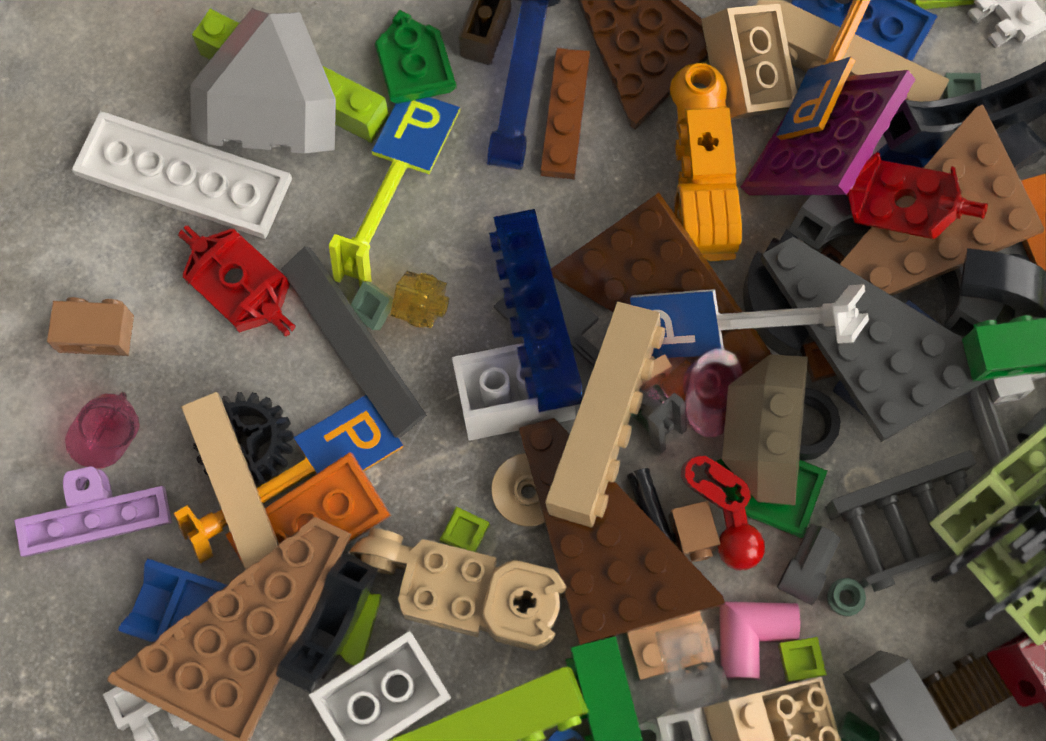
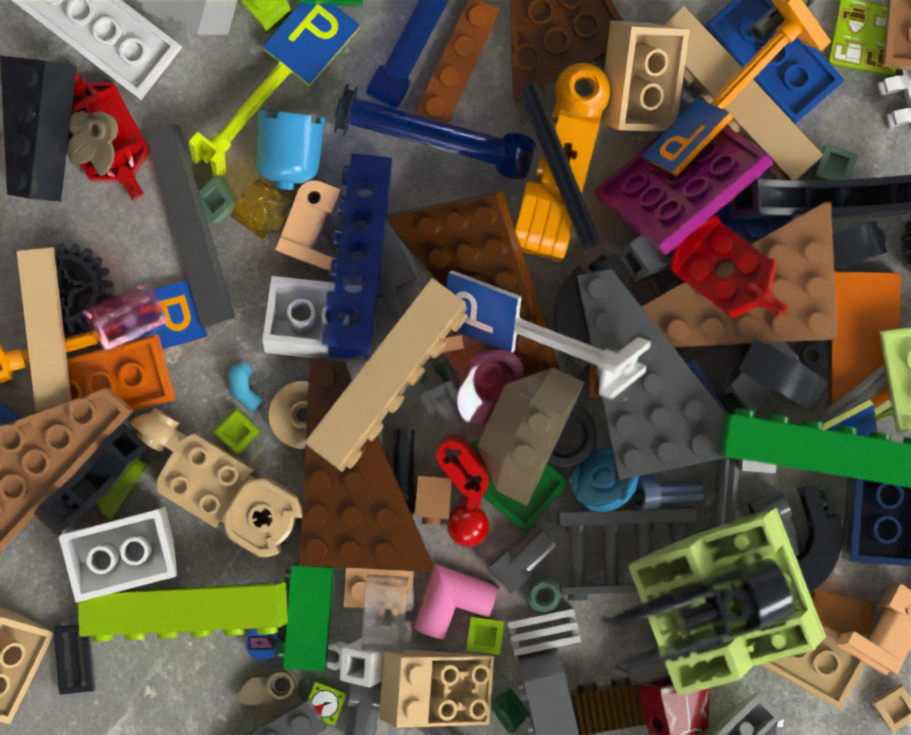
camera: 15 degrees right, 15 degrees up
none -> black wedge [0,55,77,202]
none -> dark tan plate [67,111,118,176]
none -> clear pink brick [82,283,168,351]
none -> medium azure arm [228,361,263,413]
none -> dark azure cylinder [255,110,326,190]
none -> light nougat piece [275,180,343,273]
none -> clear blue piece [334,83,536,179]
none -> white tile [507,608,581,656]
none -> black axle [520,84,600,249]
none -> dark azure tile [571,448,639,512]
none -> sand blue piece [629,473,704,510]

